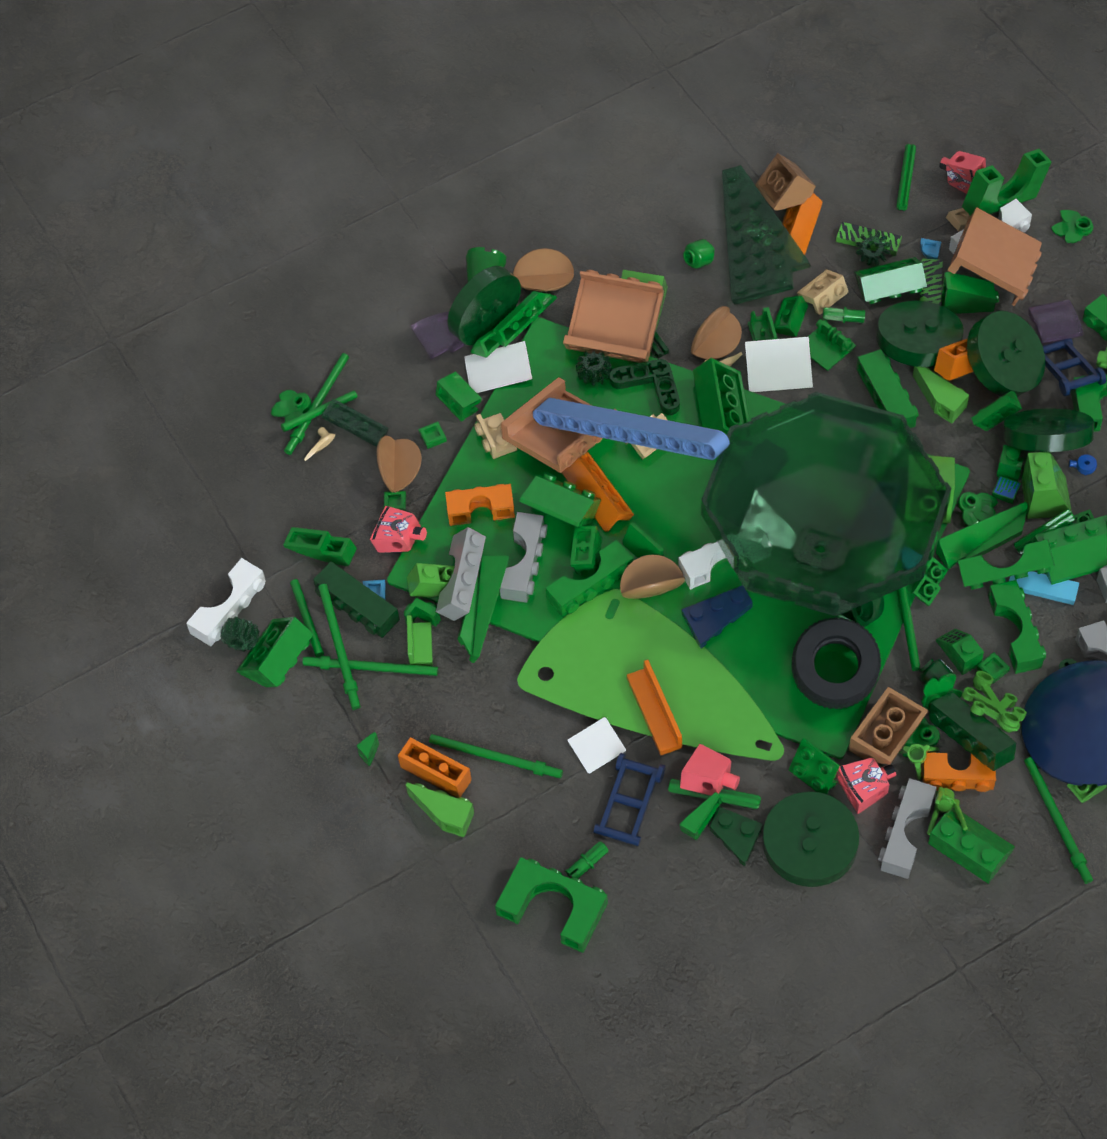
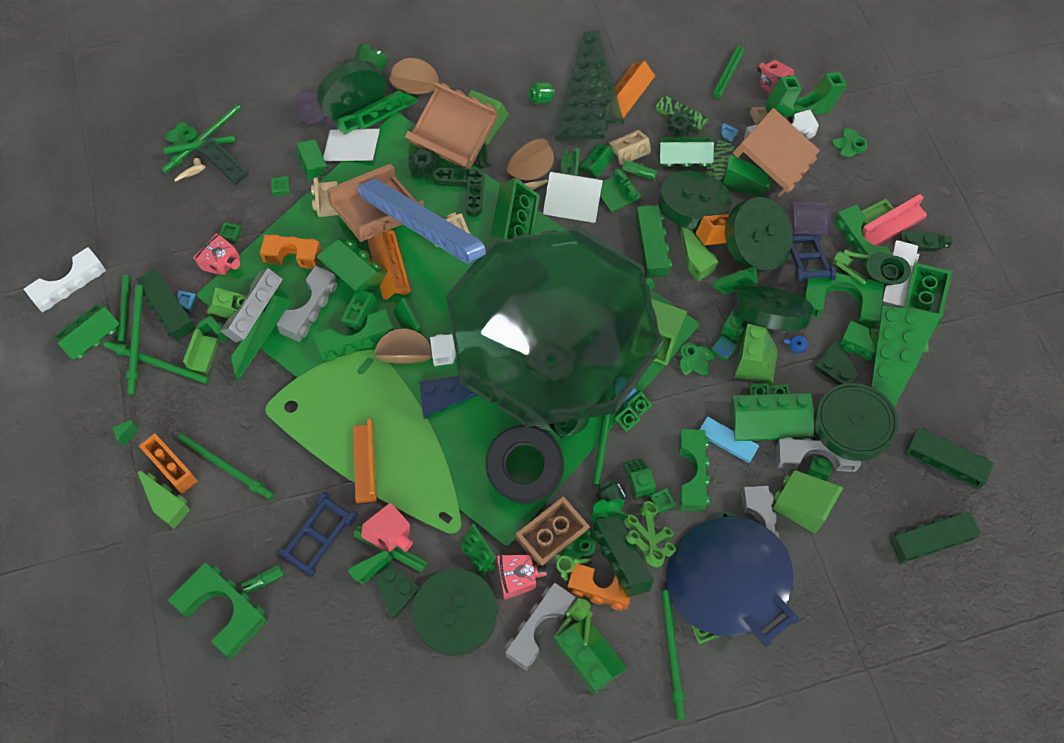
camera: 10 degrees right, 5 degrees up
clear green gear [220,616,260,652] -> none
green slope [283,527,357,566] -> none
medium nougat piece [377,436,422,493] -> none
white sticker [568,717,626,773] -> none
medium nougat slope [755,153,816,211] -> none
green wedge [936,502,1028,569] -> none
green arch [958,539,1055,590] -> none
green axle [1014,509,1075,554] -> none

